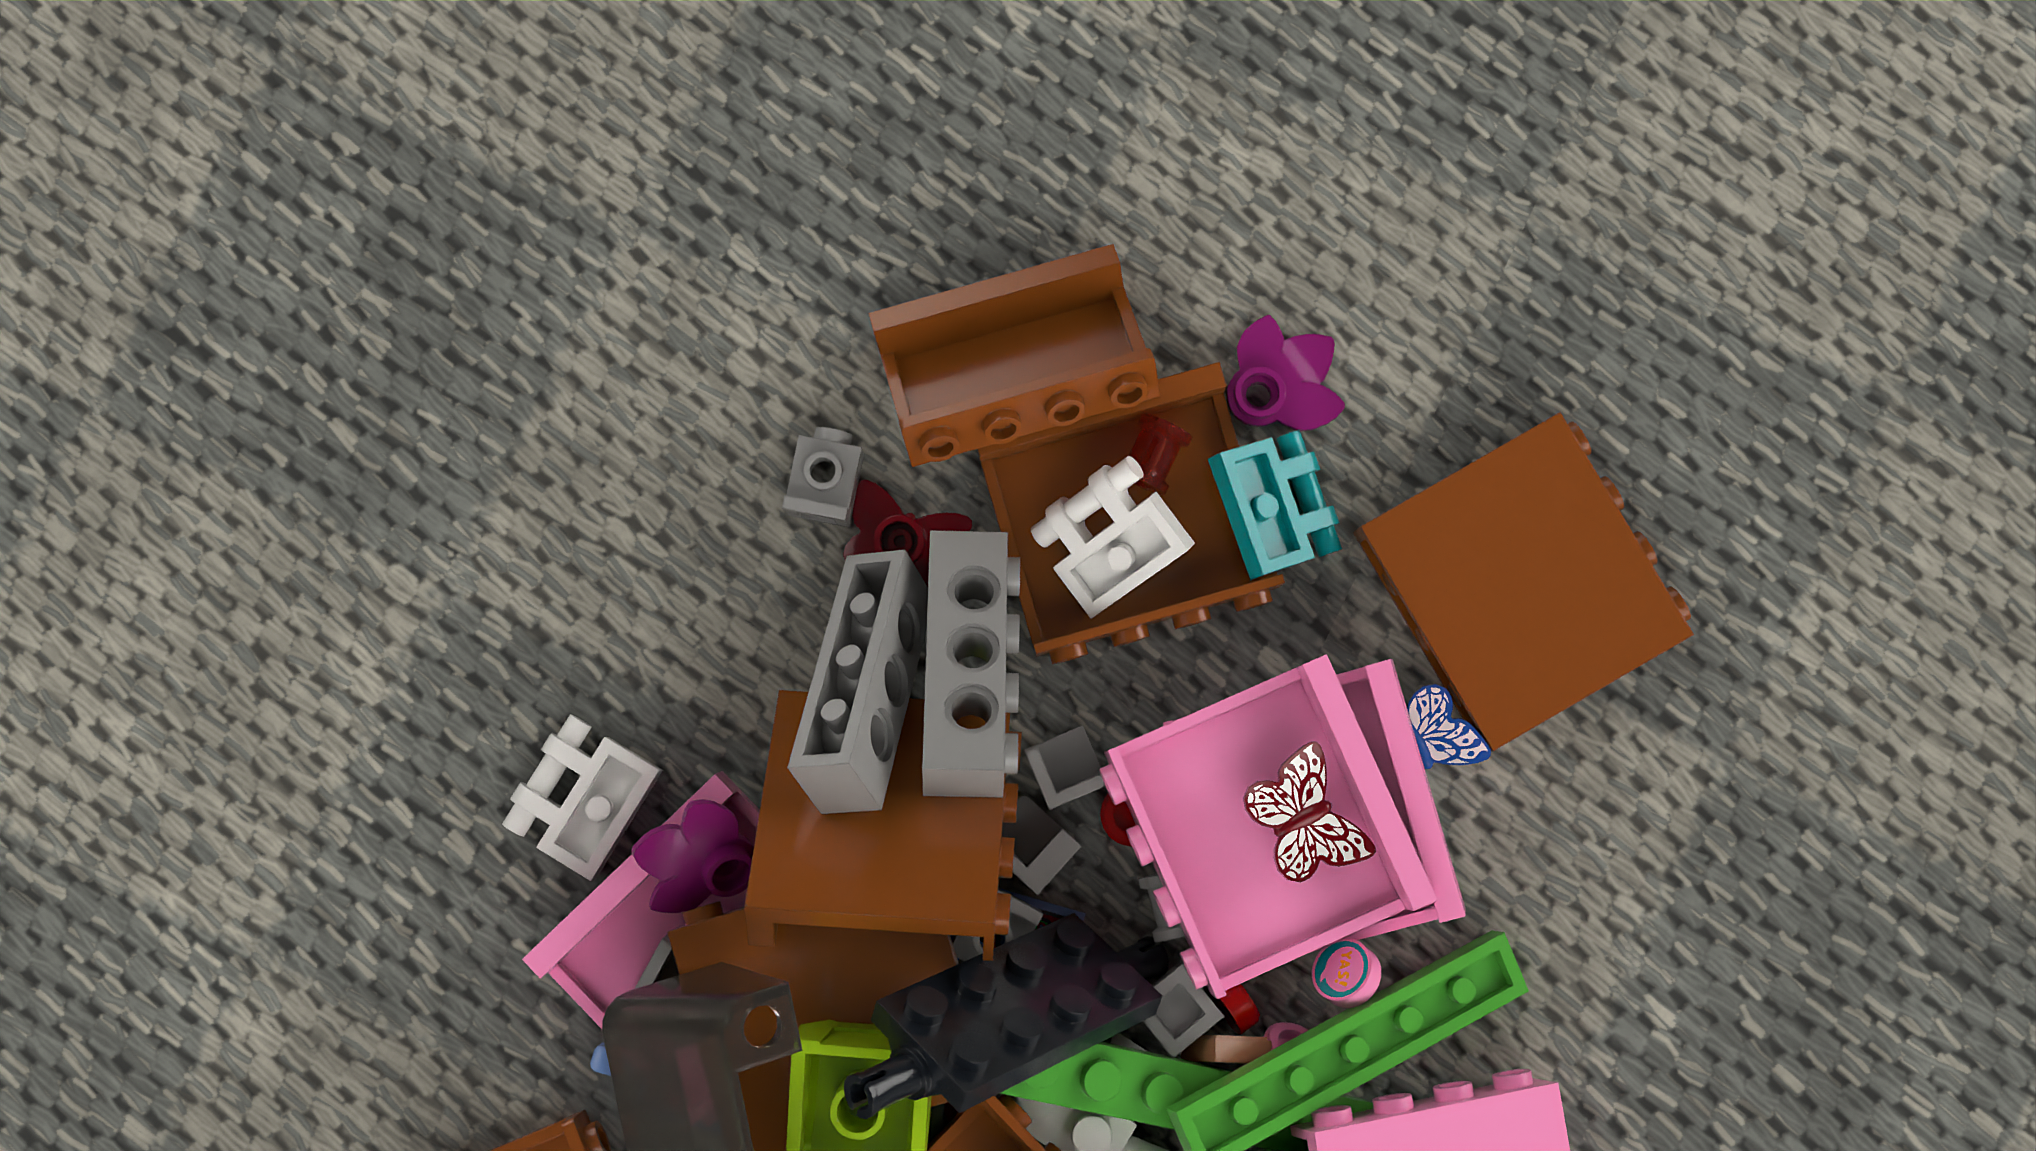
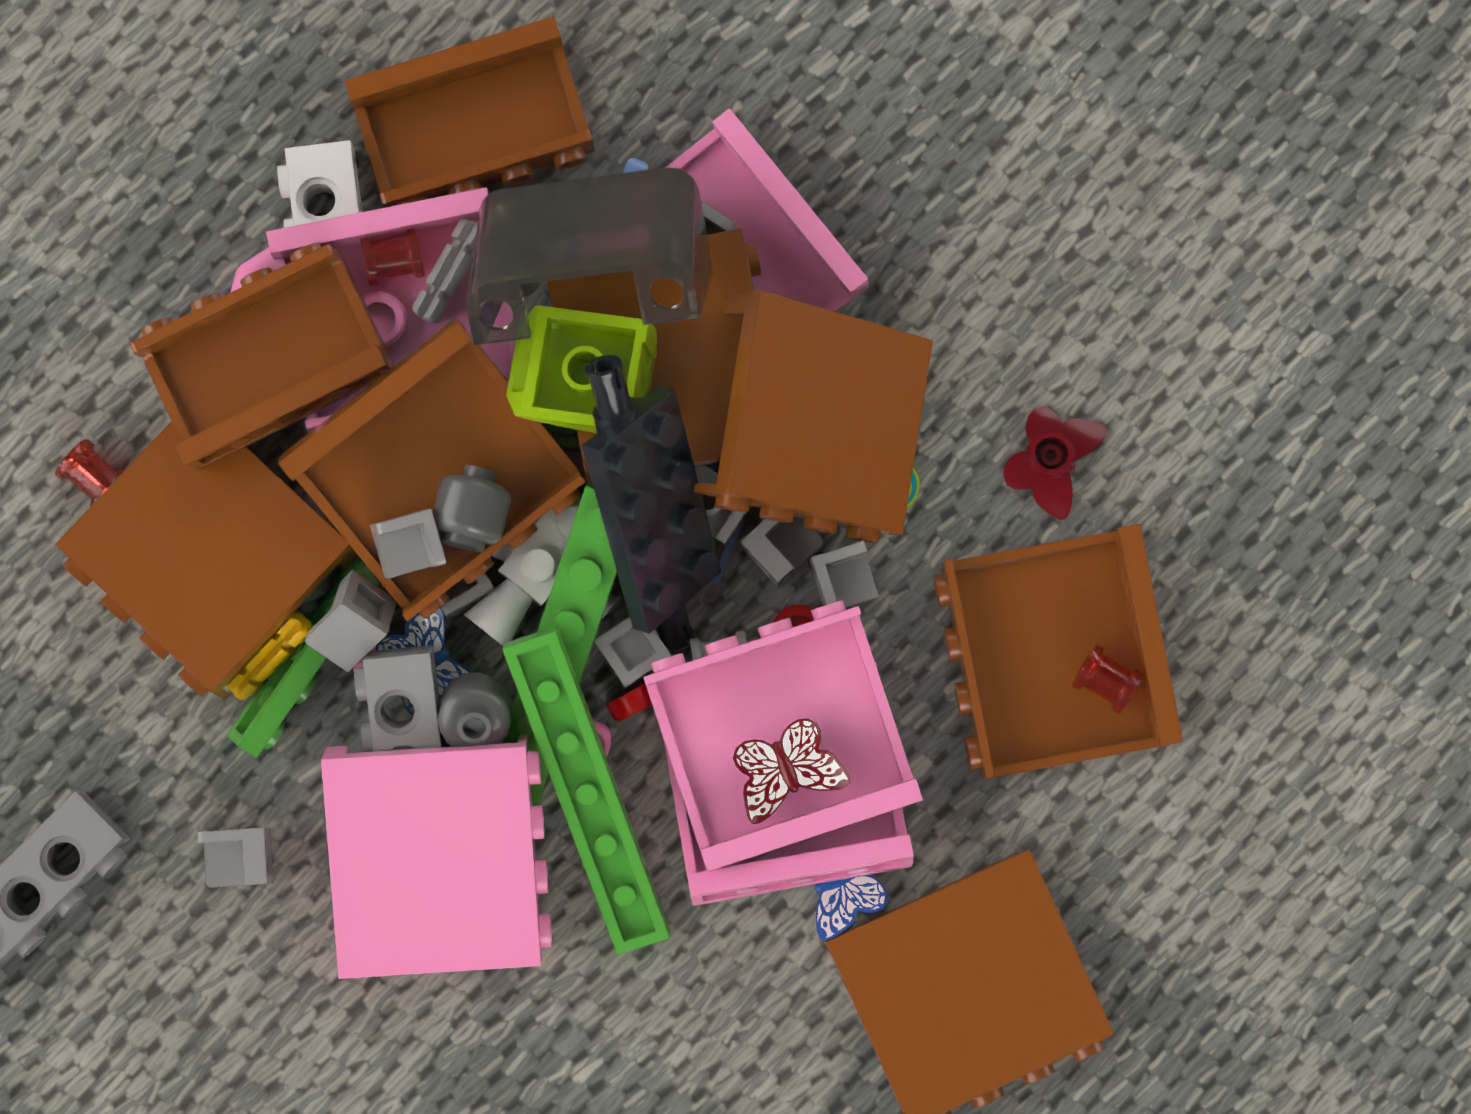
camera: 85 degrees right, 0 degrees up
white plate [502,714,663,881] -> none
magenta plate [631,799,754,913] -> none
light grey brick [782,427,864,528] -> none
light grey brick [787,550,928,814] -> none
dark orange panel [868,244,1160,467] -> none
light grey brick [922,530,1020,798] -> none
white plate [1031,456,1195,618] -> none
nougat tile [1181,1035,1272,1063] -> none
teal plate [1208,430,1342,580] -> none
magenta plate [1226,315,1345,432] -> none
bright pink tile [1312,938,1381,1008] -> none

